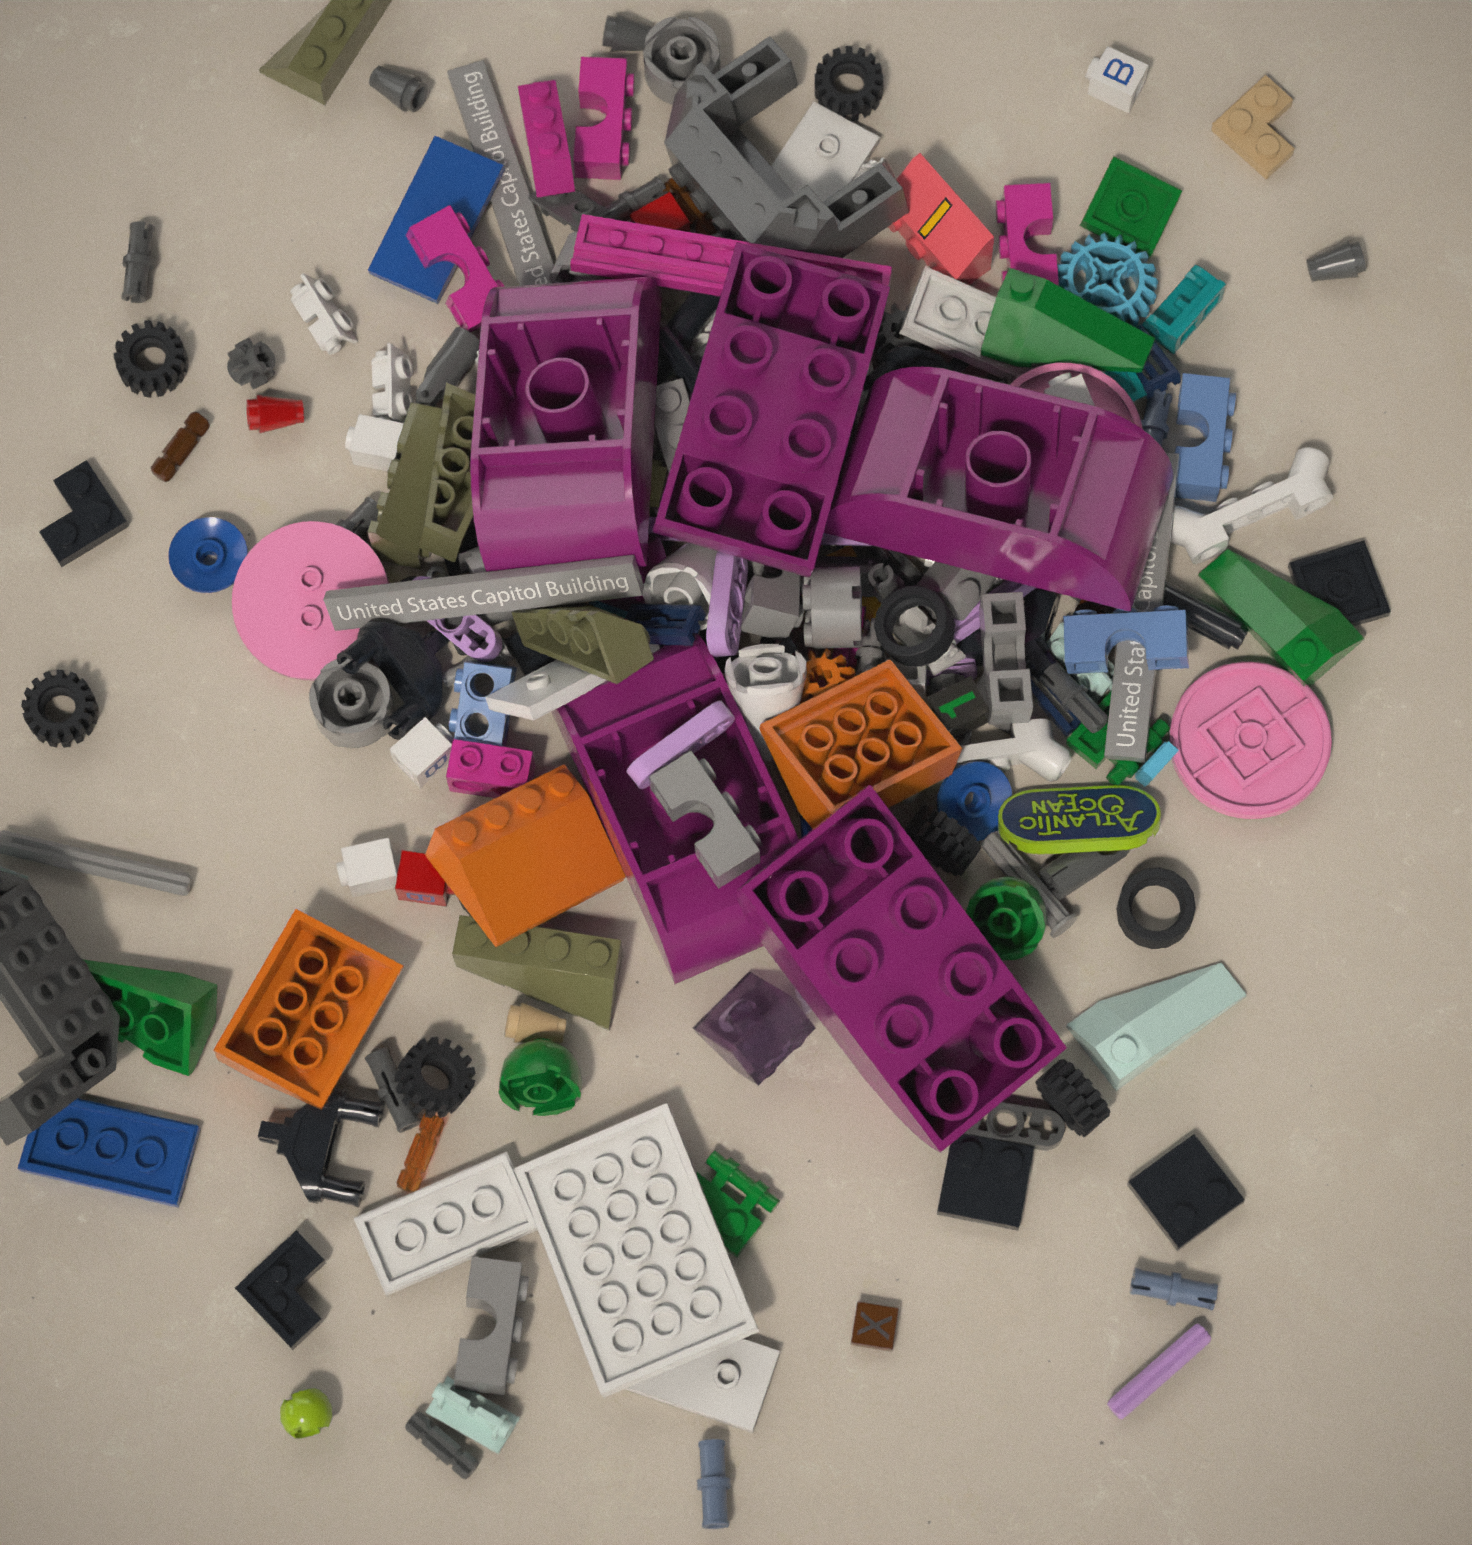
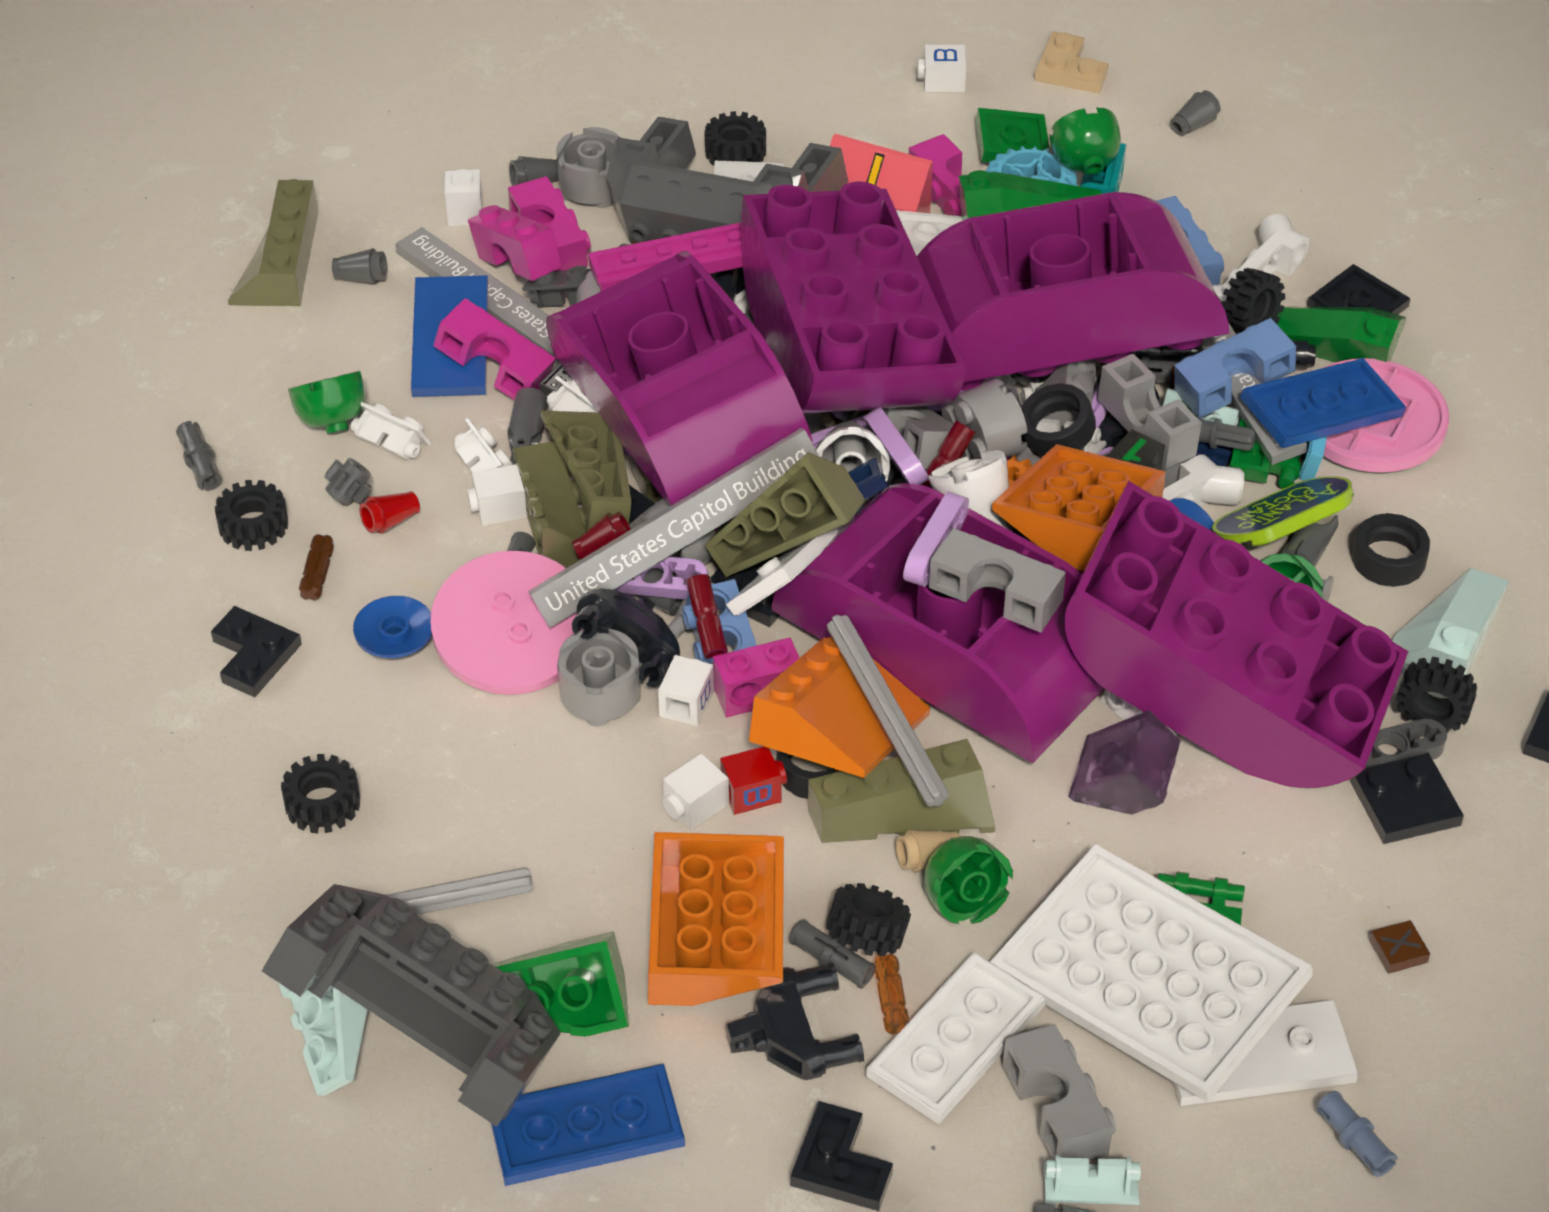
camera: 30 degrees left, 25 degrees down
none -> green cylinder [288,371,366,433]
none -> white brick [444,169,483,226]
none -> dark red cone [572,512,631,559]
none -> dark red piece [686,574,728,659]
none -> light grey axle [827,614,949,807]
none -> dark red piece [921,420,976,489]
none -> green cylinder [1049,107,1121,174]
none -> black tyre [1221,268,1285,334]
none -> blue tile [1240,358,1406,448]

